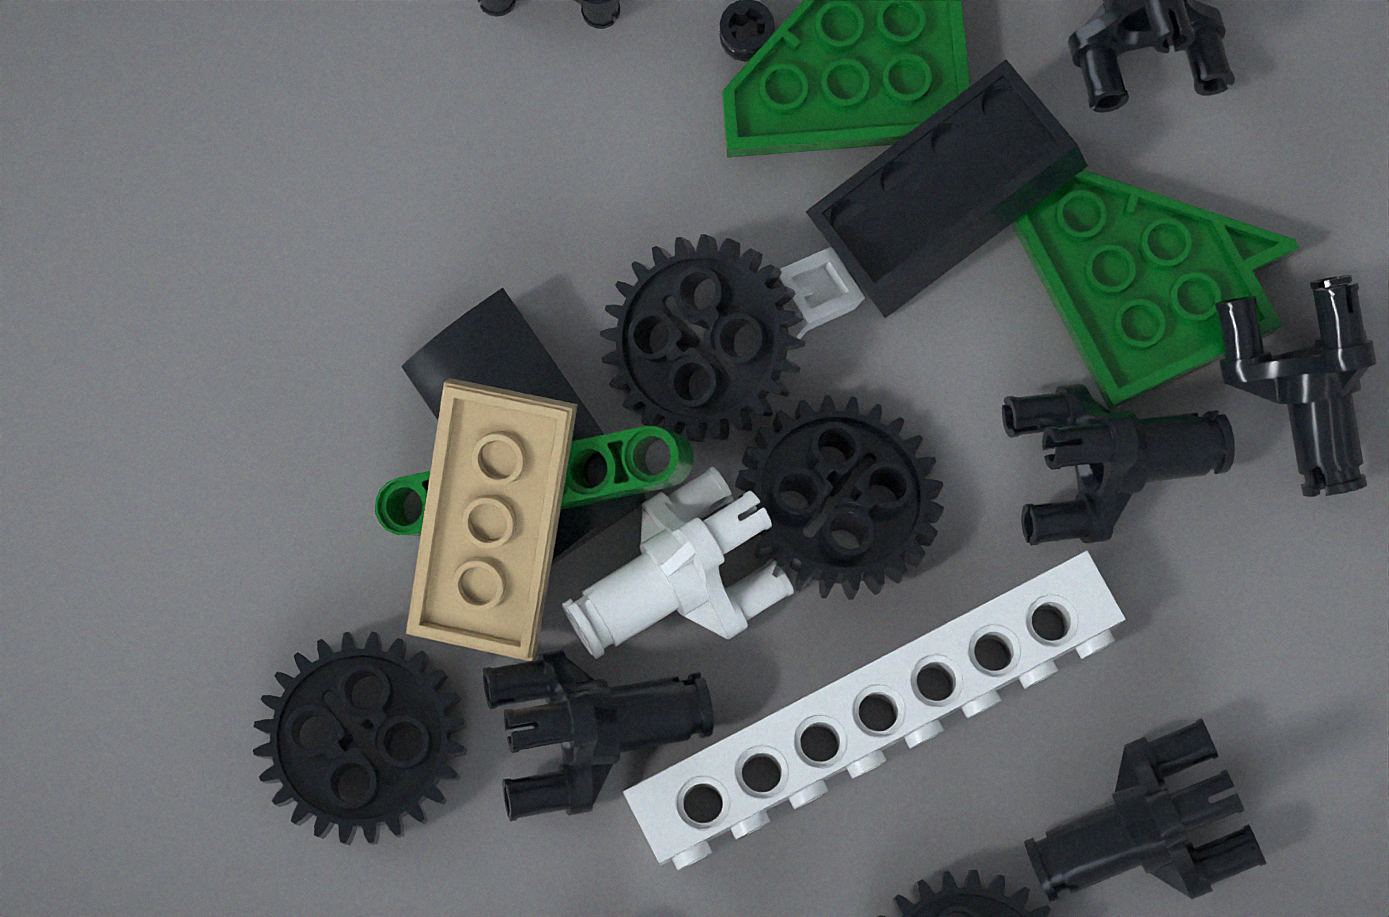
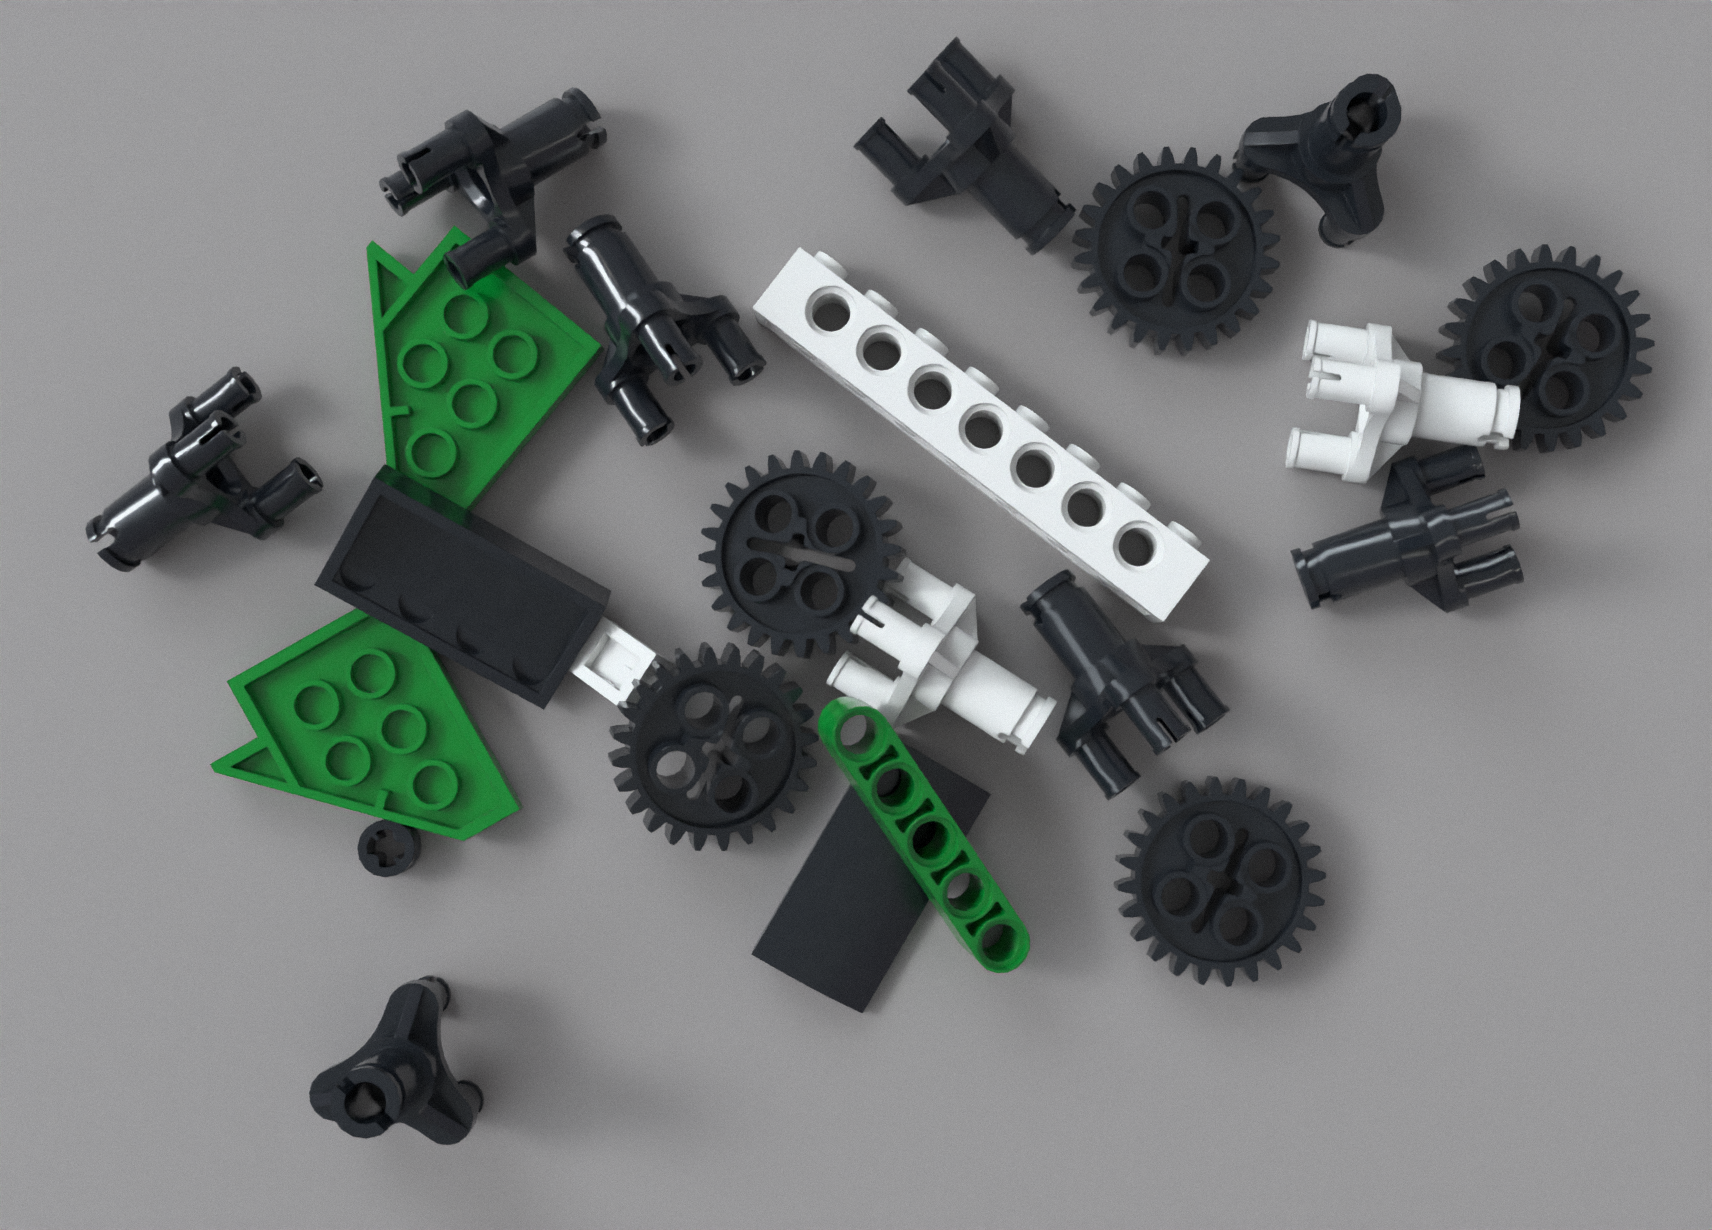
camera: 120 degrees left, 10 degrees up
tan tile [406,378,578,661] -> none

